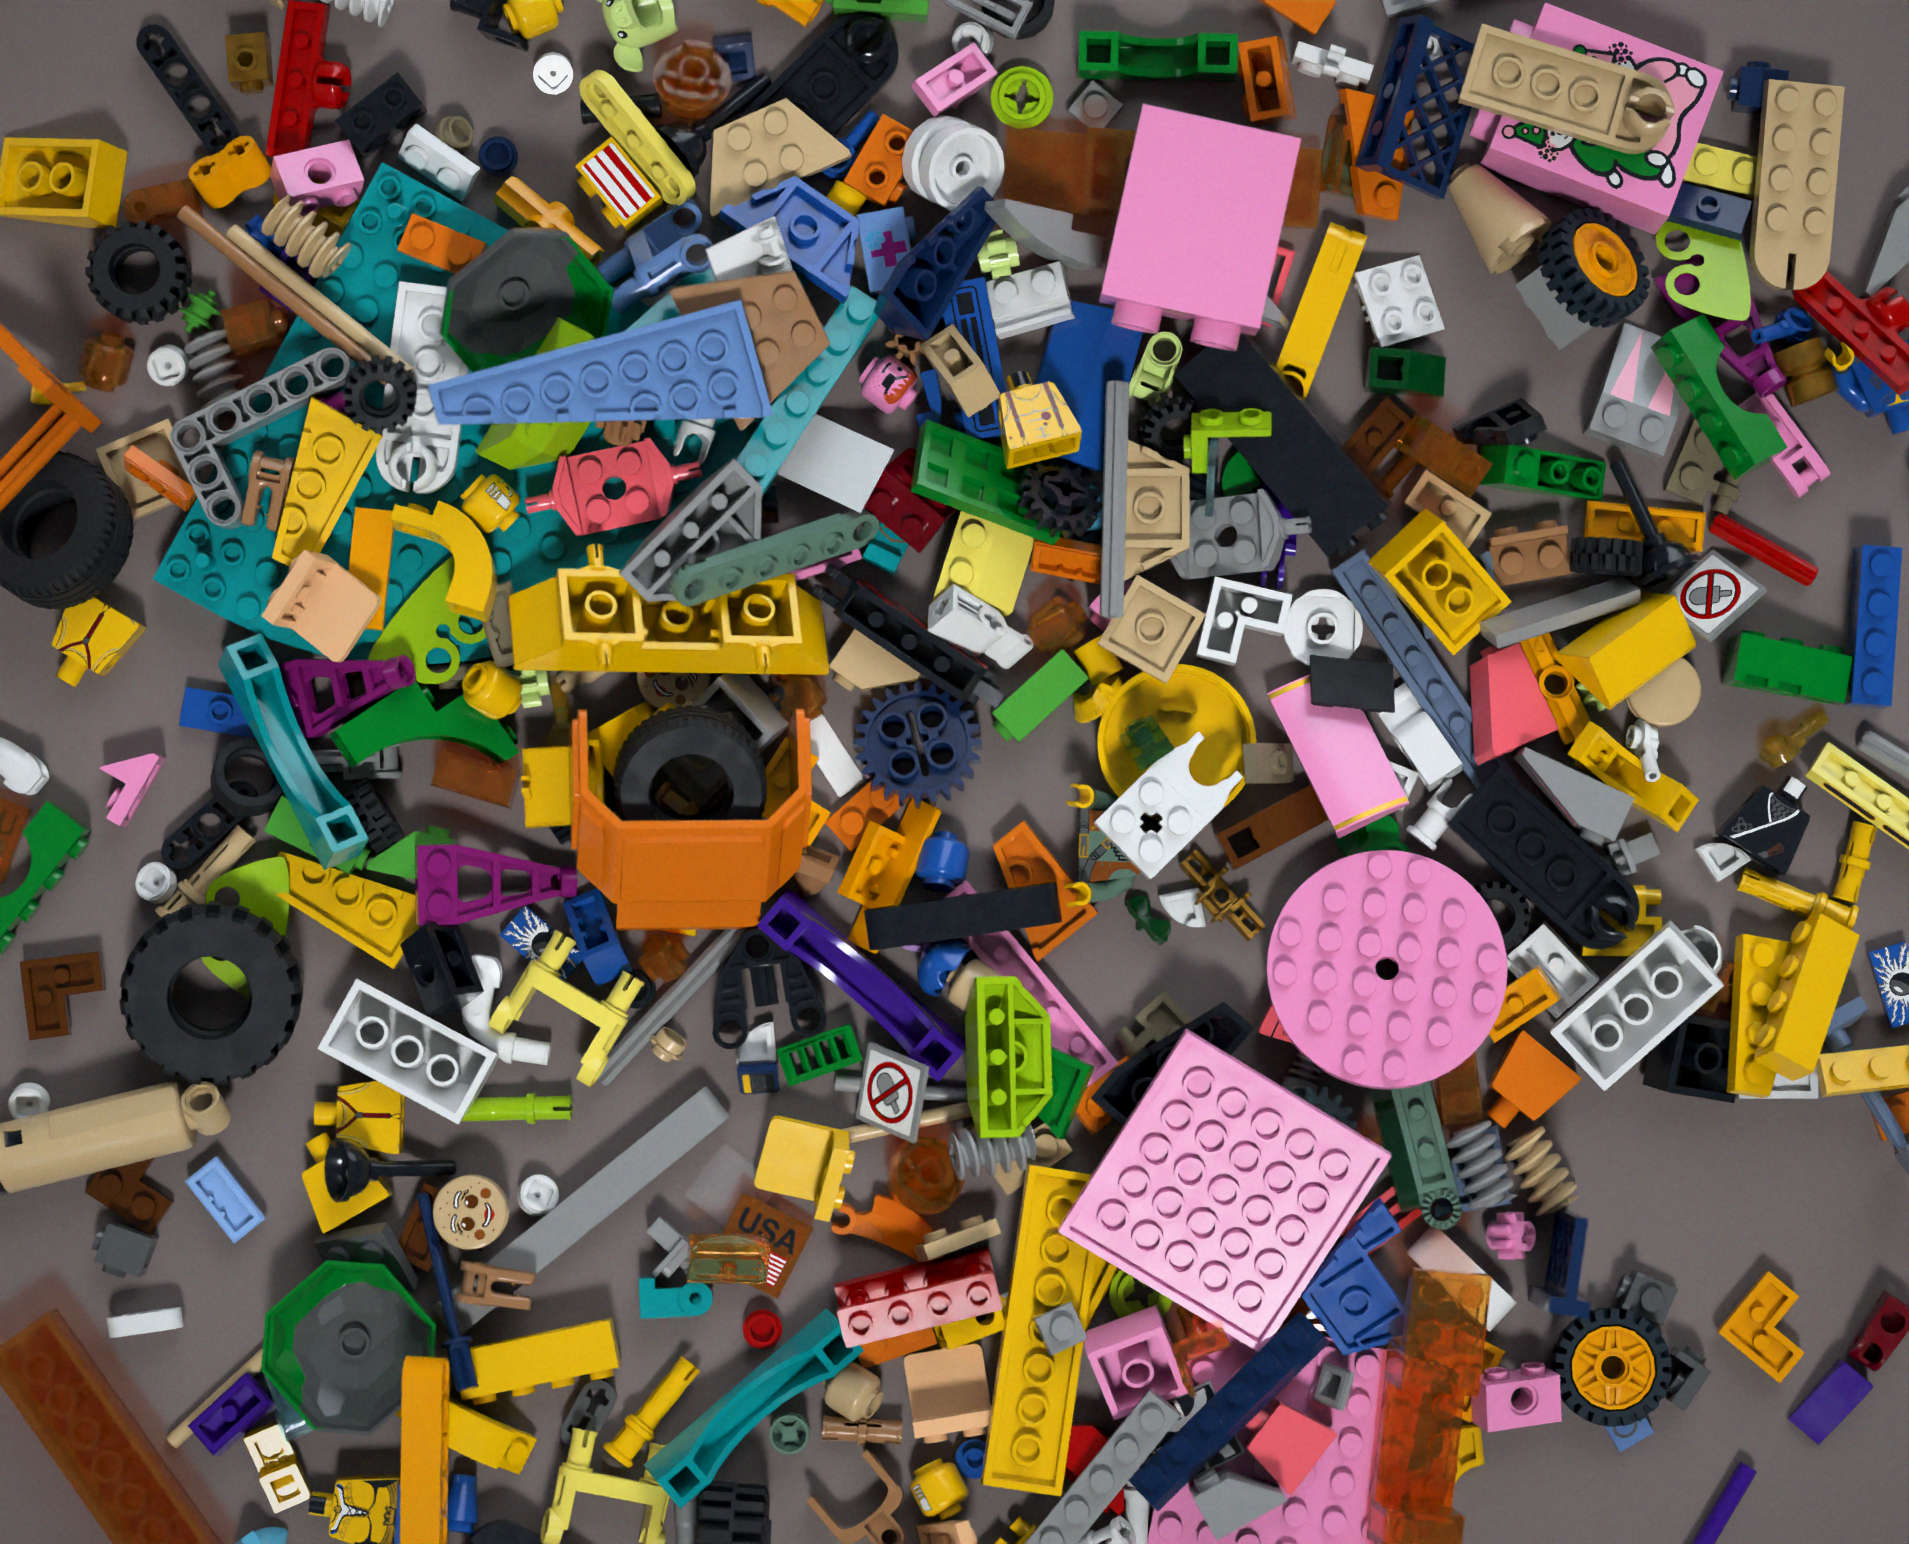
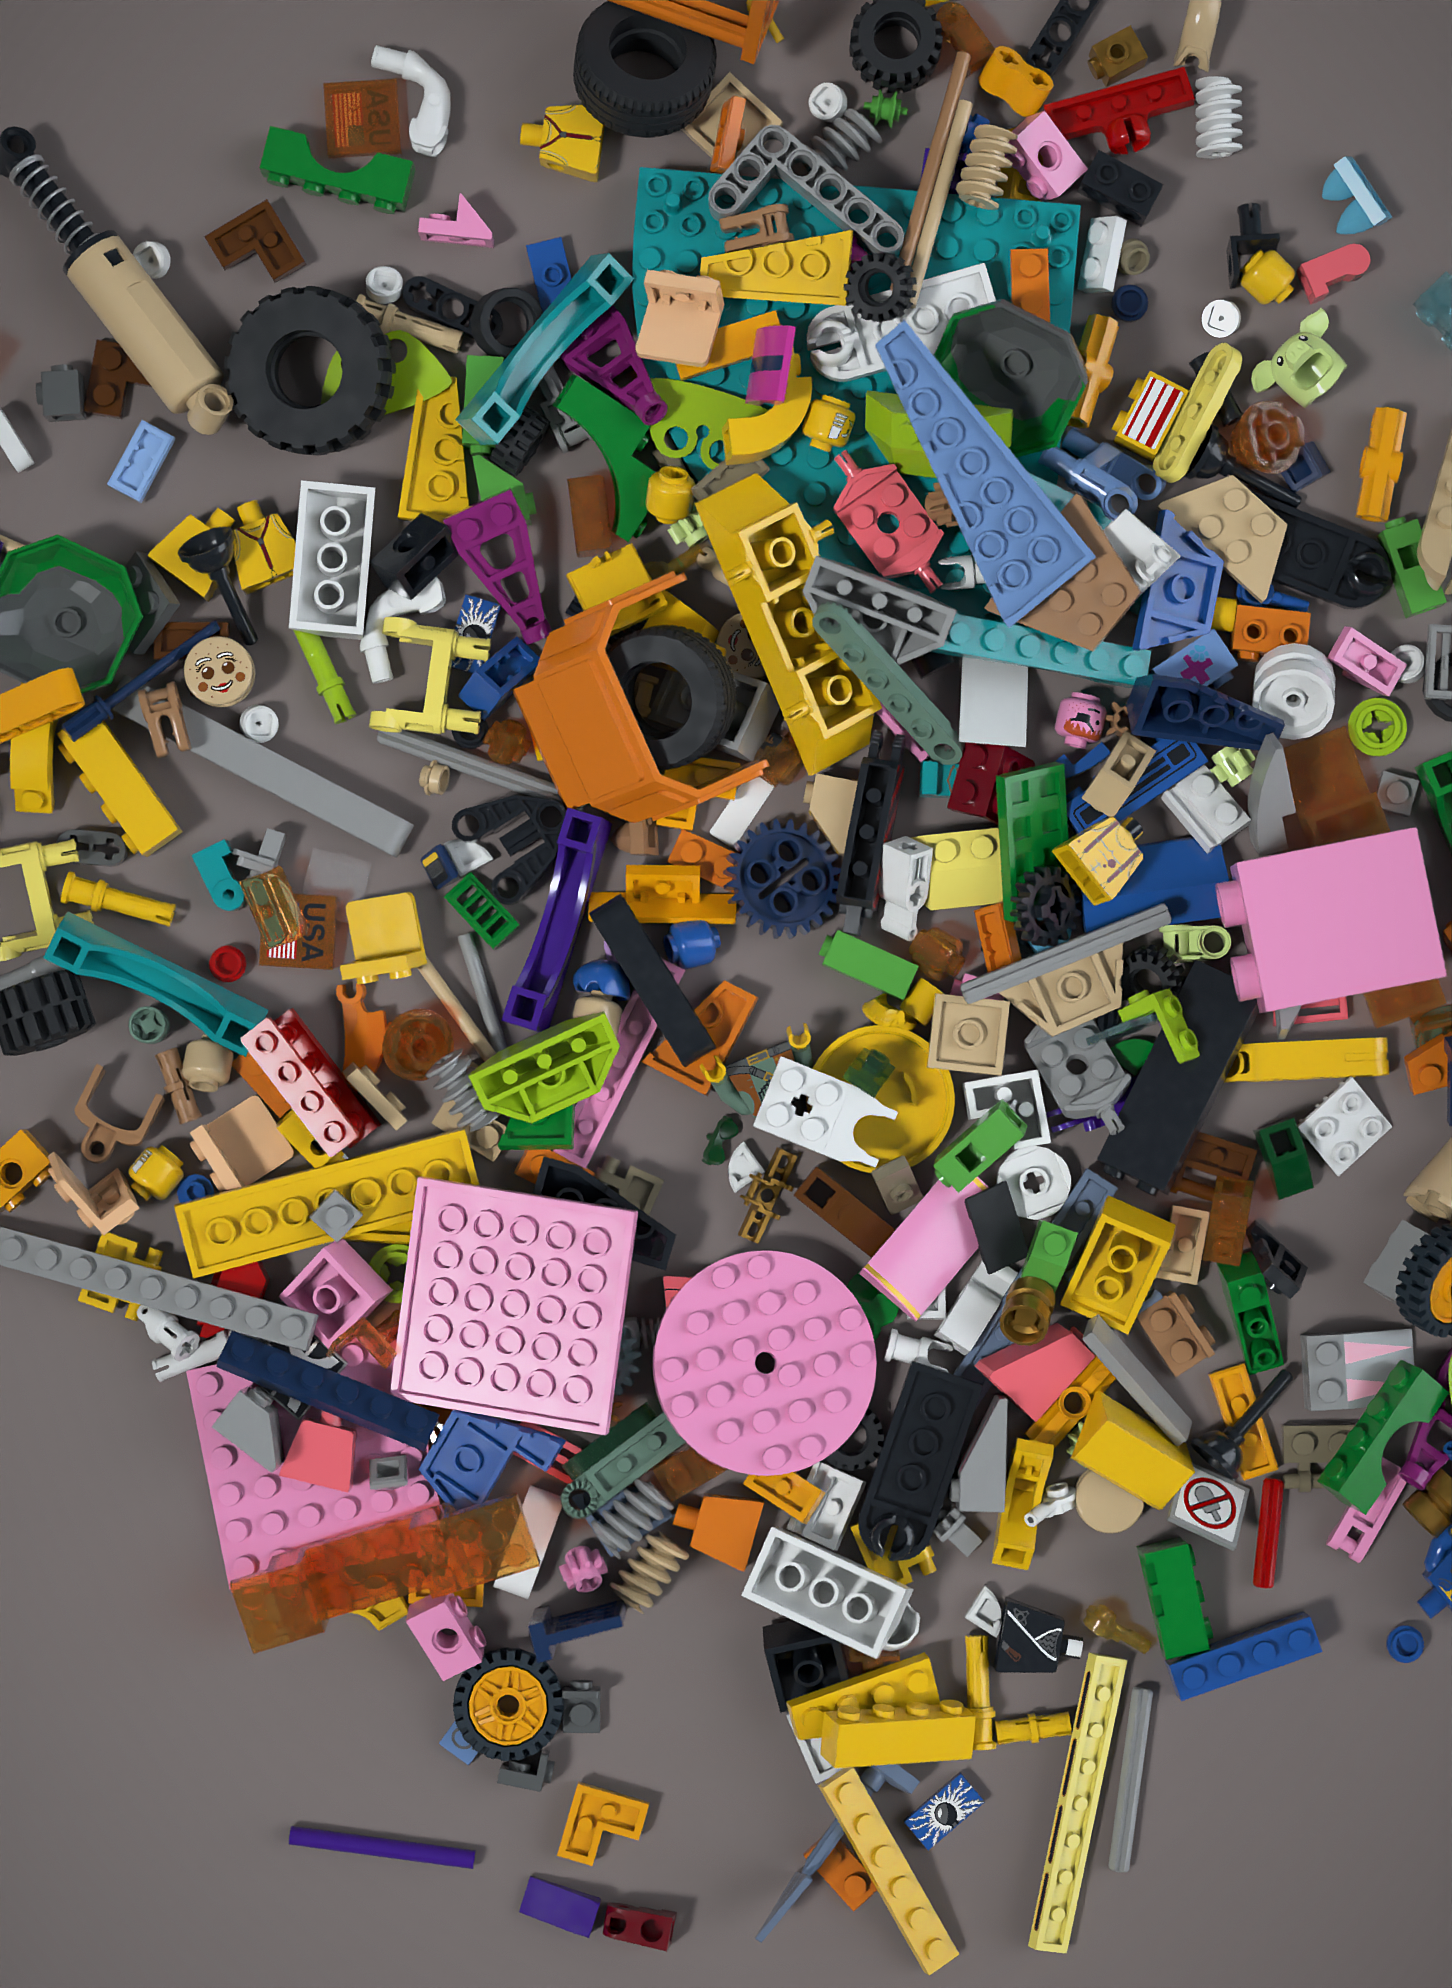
camera: 65 degrees right, 0 degrees up
clear orange head [77,331,134,392] -> none
clear orange brick [221,299,290,359] -> none
piece [856,1042,930,1143] -> none
black tyre [1569,537,1643,576] -> none
none -> dark pink slope [745,325,796,406]
none -> bright green brick [933,1099,1027,1193]
none -> pearl gold wheel [1000,1276,1055,1346]
none -> bright green slope [1019,1220,1078,1293]

